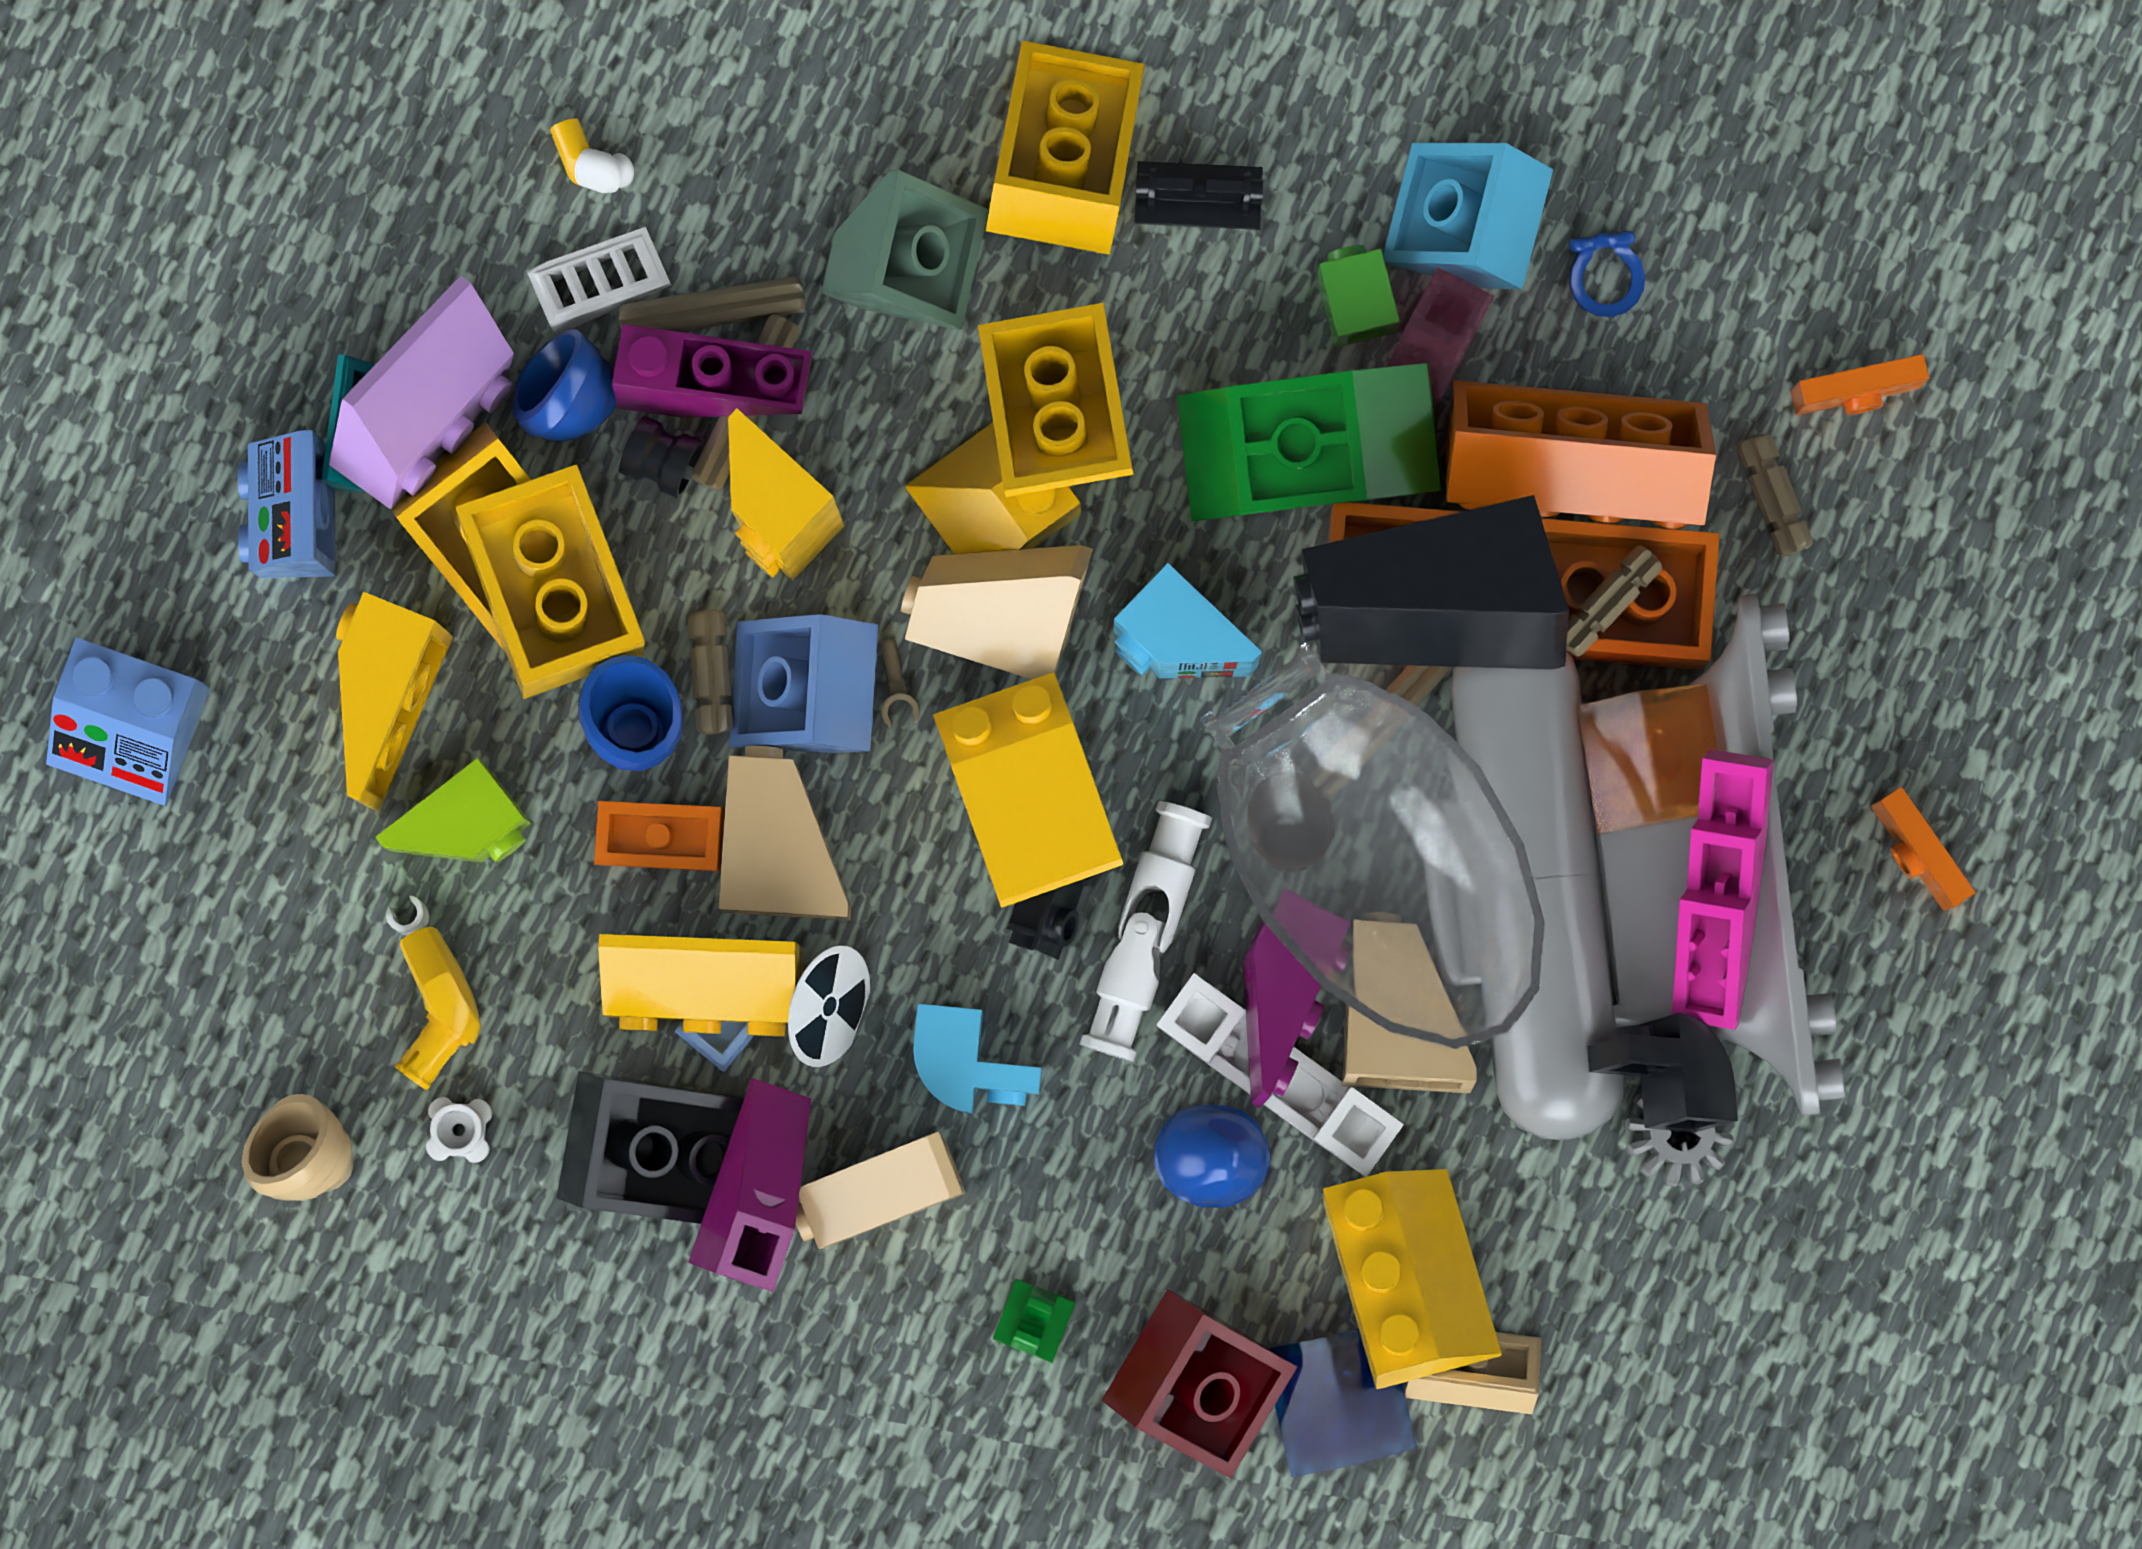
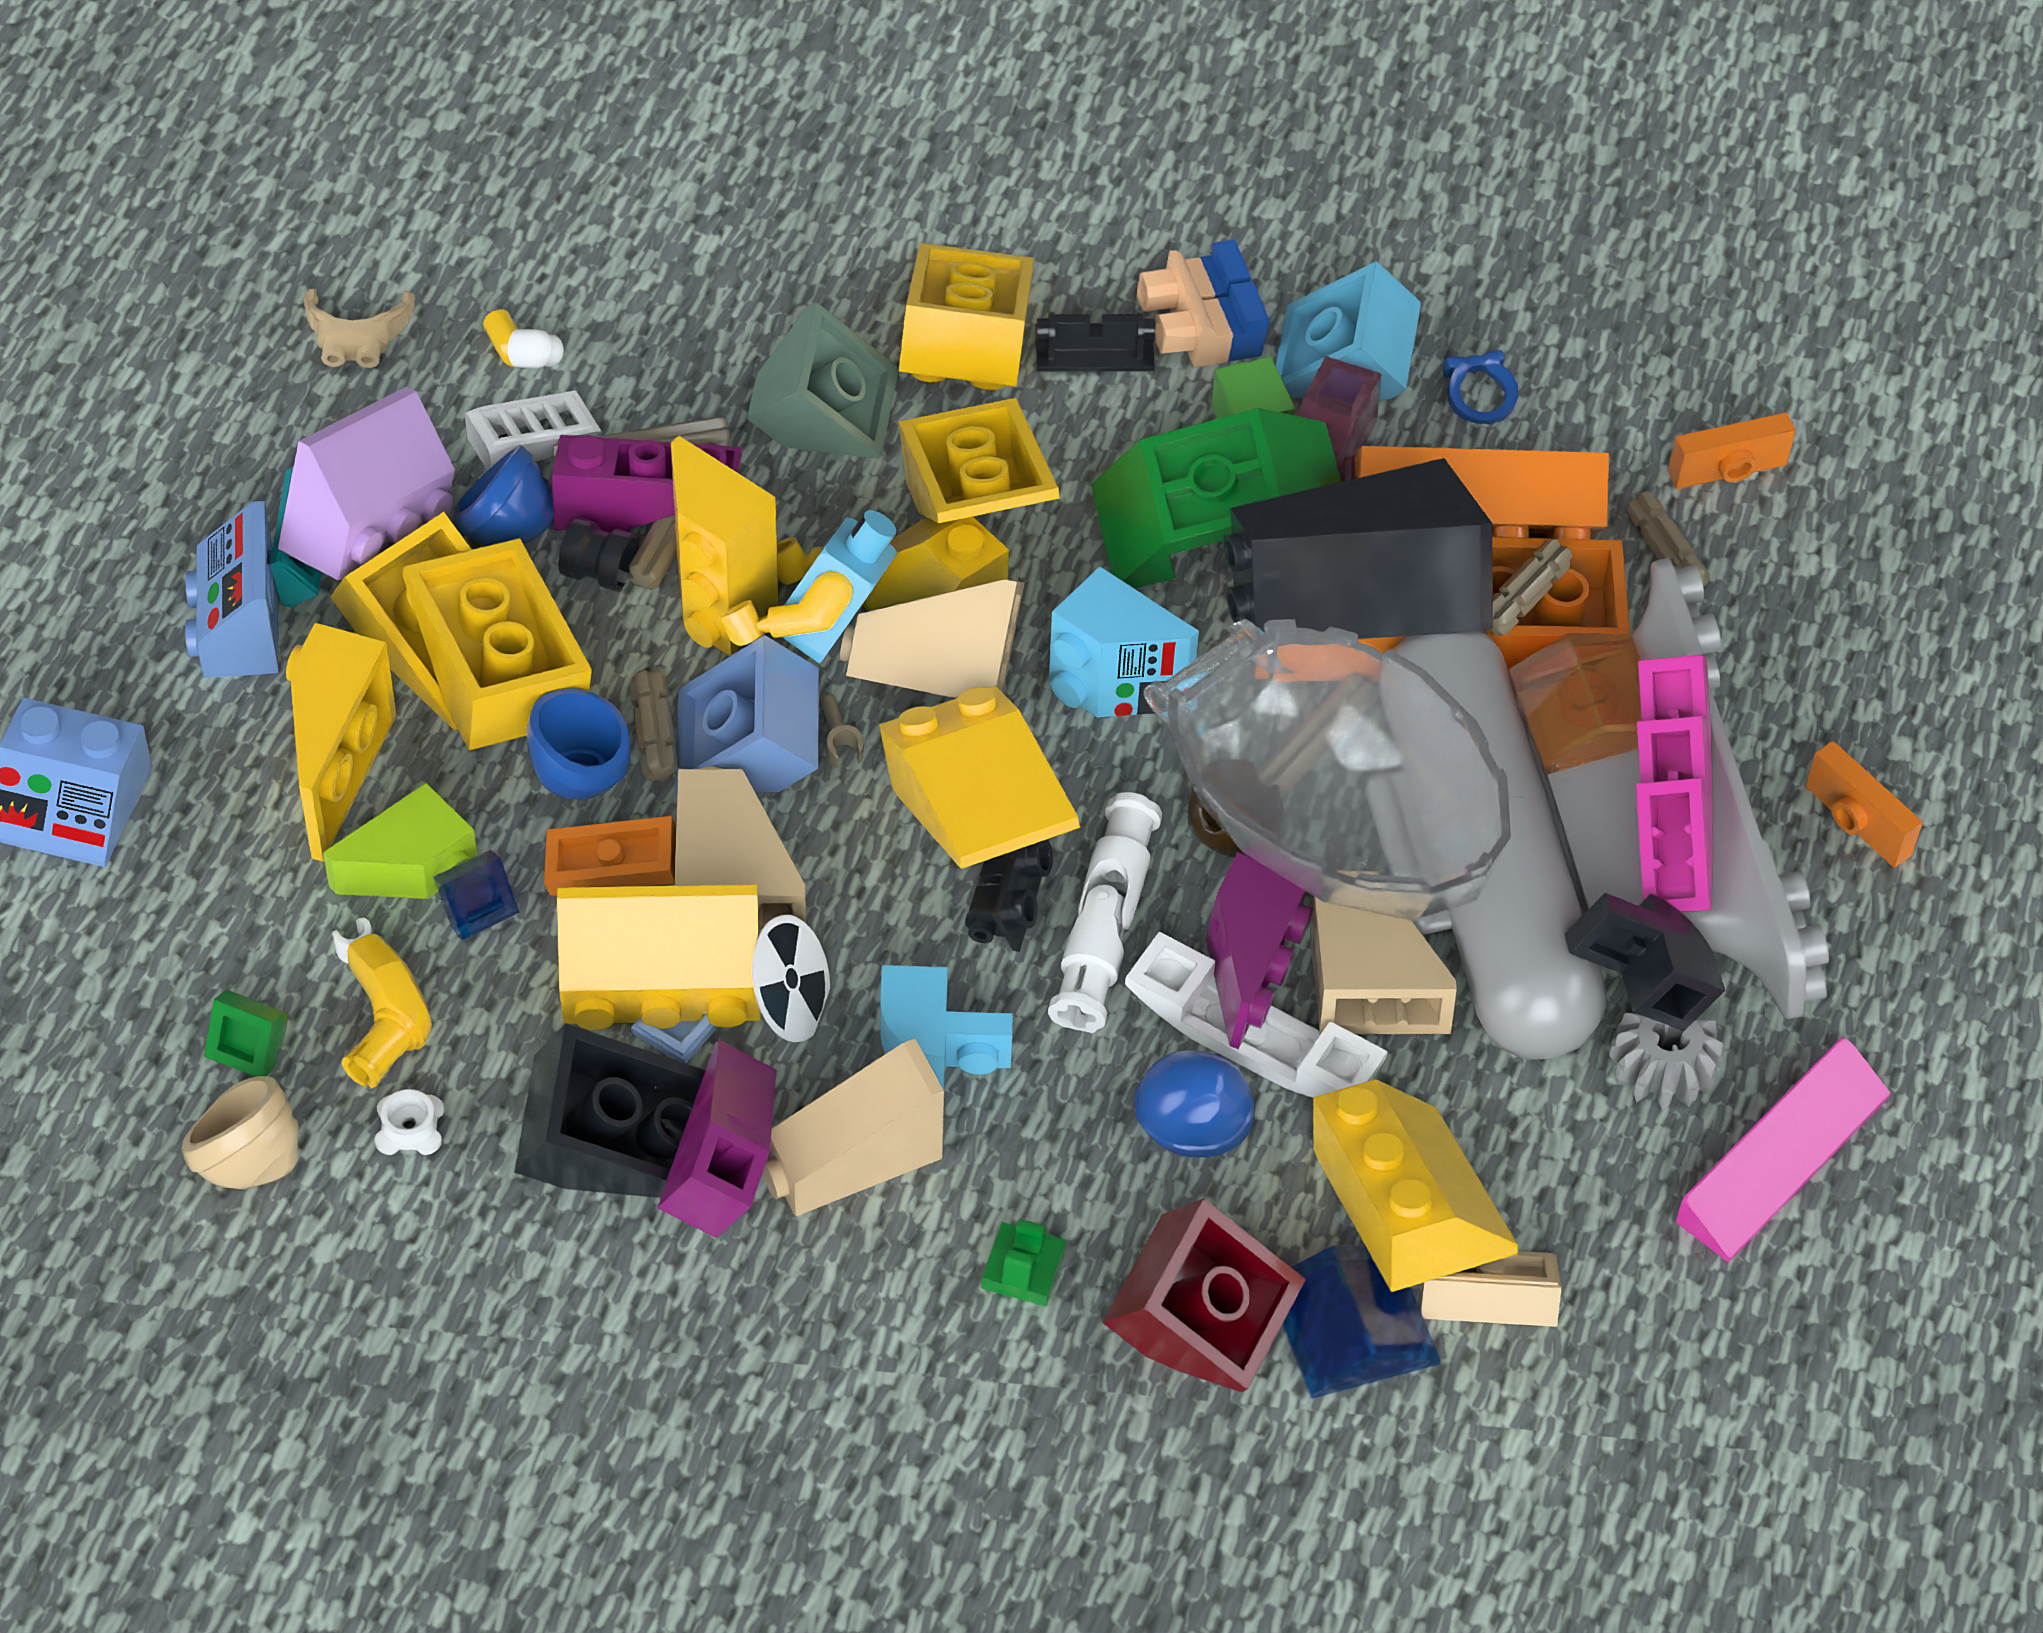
camera: 10 degrees left, 30 degrees down
none -> green tile [204,990,289,1077]
none -> tan helmet [304,289,415,368]
none -> clear blue plate [433,850,520,940]
none -> torso [720,510,897,664]
none -> light nougat hips [1137,239,1270,367]
none -> slope [1676,1036,1891,1263]

